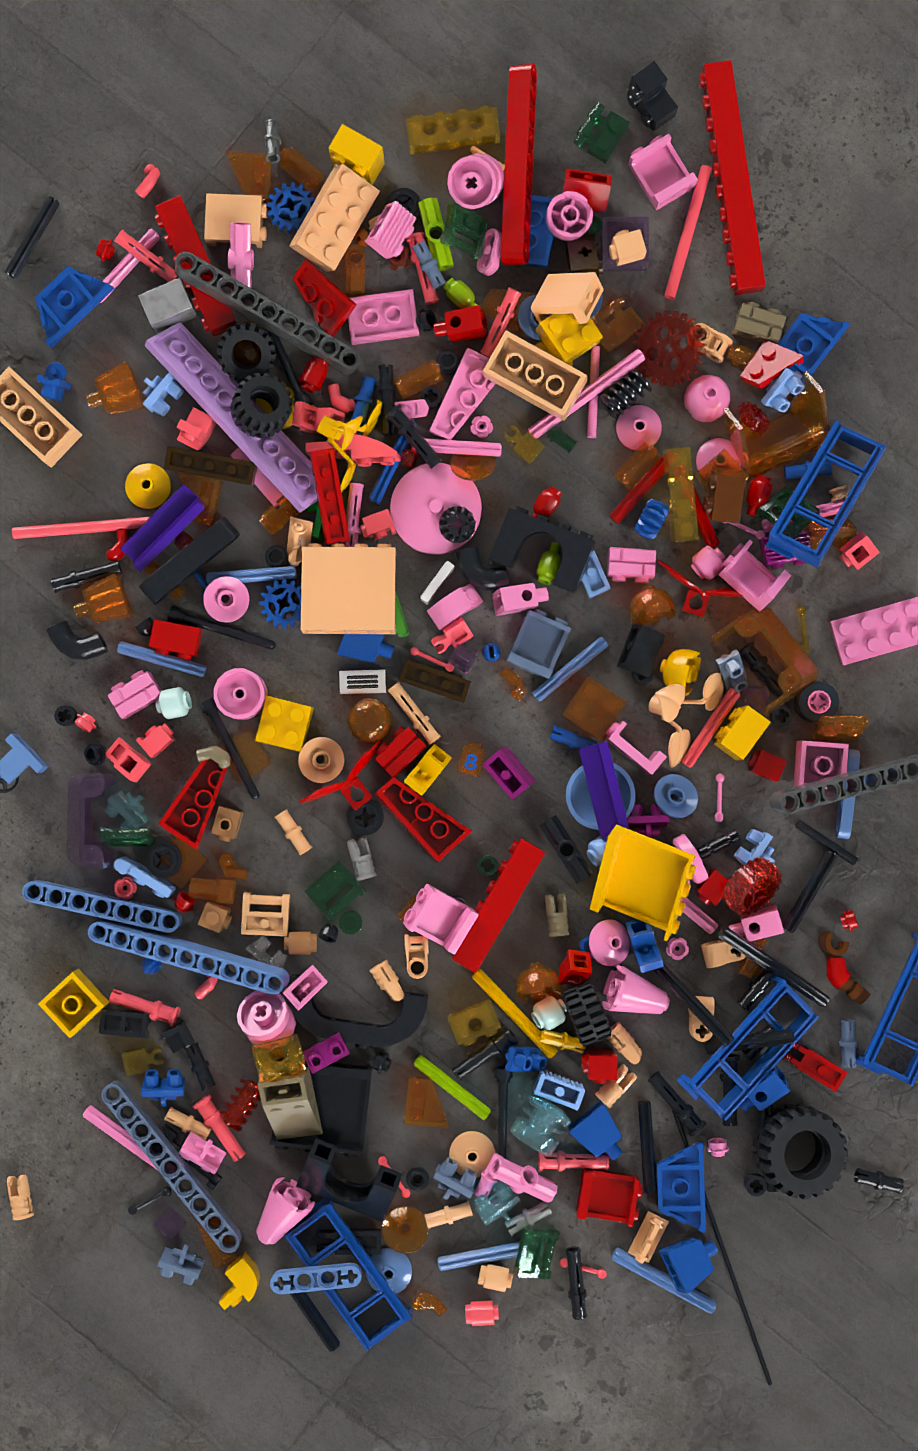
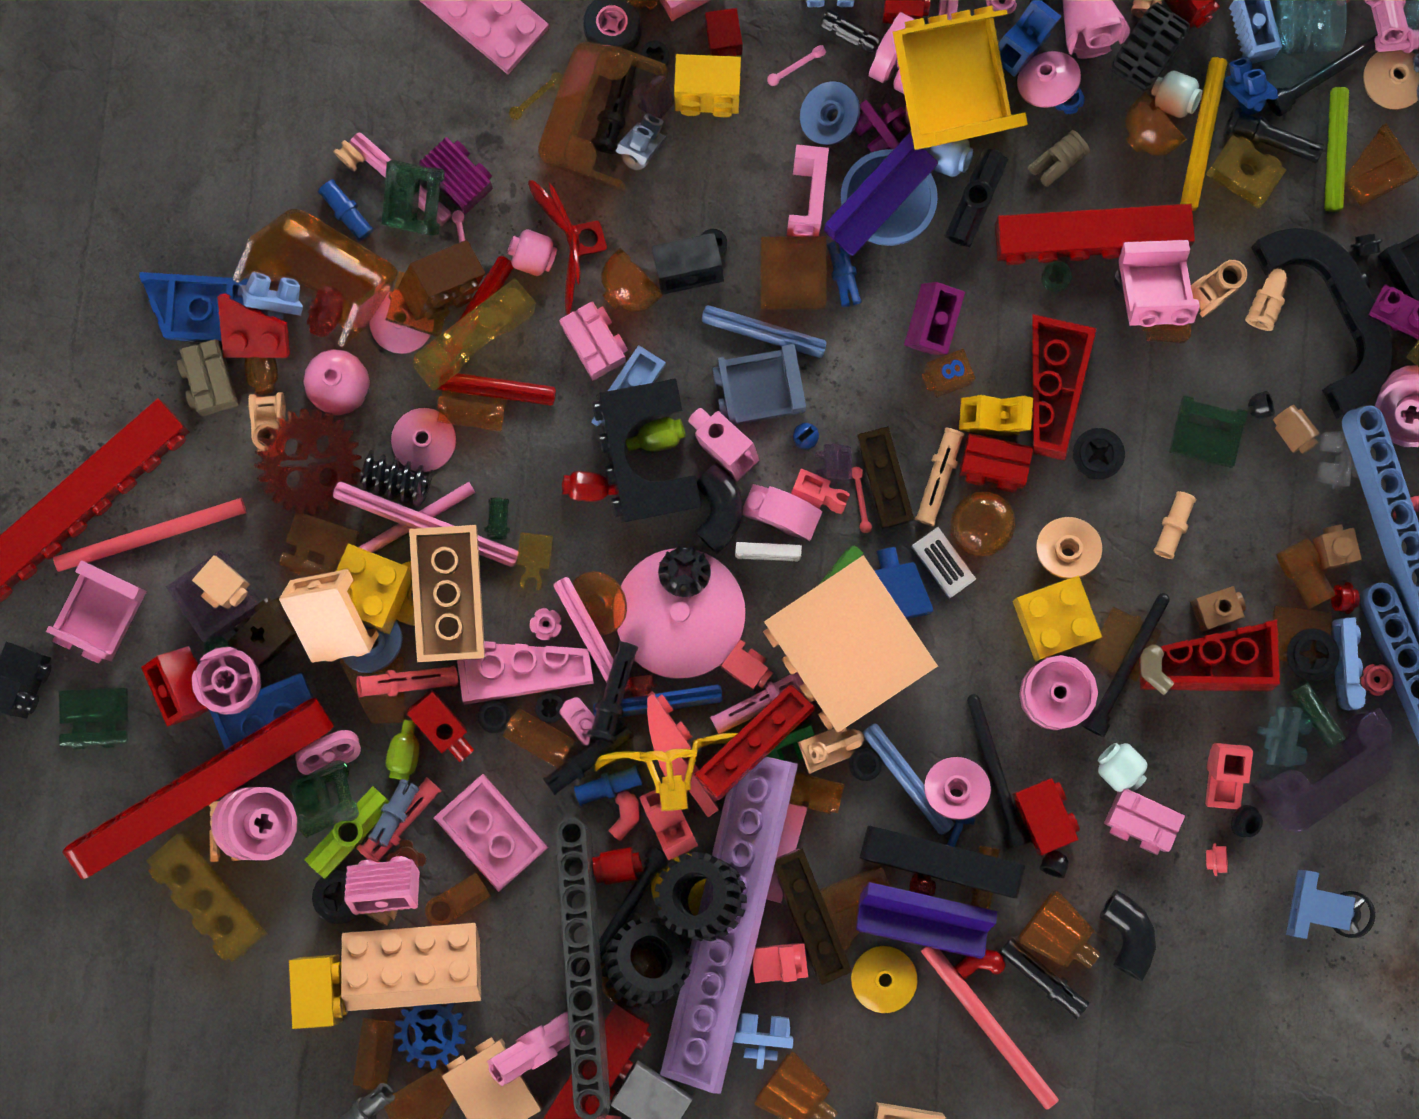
camera: 125 degrees left, 5 degrees down
black bush [54,705,77,726] -> none
medium blue axle [117,641,207,677] -> none
coral brick [136,723,176,758] -> none
clear orange arm [219,853,249,881] -> none
light nougat plate [241,892,290,937] -> none
blue gear [259,579,301,629] -> none
bright pink slope [283,965,328,1011] -> none
red wing [292,260,357,337] -> none
red piece [299,740,381,810] -> none
clear green tile [339,911,363,935] -> none
light grey hinge [347,836,377,881] -> none
dark orange hinge [355,226,370,247] -> none
black plate [416,309,436,332] -> none
clear orange arm [500,667,527,701] -> none
yellow axle [540,1029,586,1054] -> none
red brick [559,950,592,986] -> none
blue gear [634,499,669,540] -> none
light nougat plant [649,672,725,768] -> none
yellow cylinder [660,649,701,696] -> none
coral axle [681,688,740,768] -> none
bright pink panel [719,540,791,612] -> none
red plant [746,474,772,517] -> none
blue piece [766,420,886,568] -> none
clear orange tile [804,519,856,550] -> none
coral brick [839,531,880,570] -> none

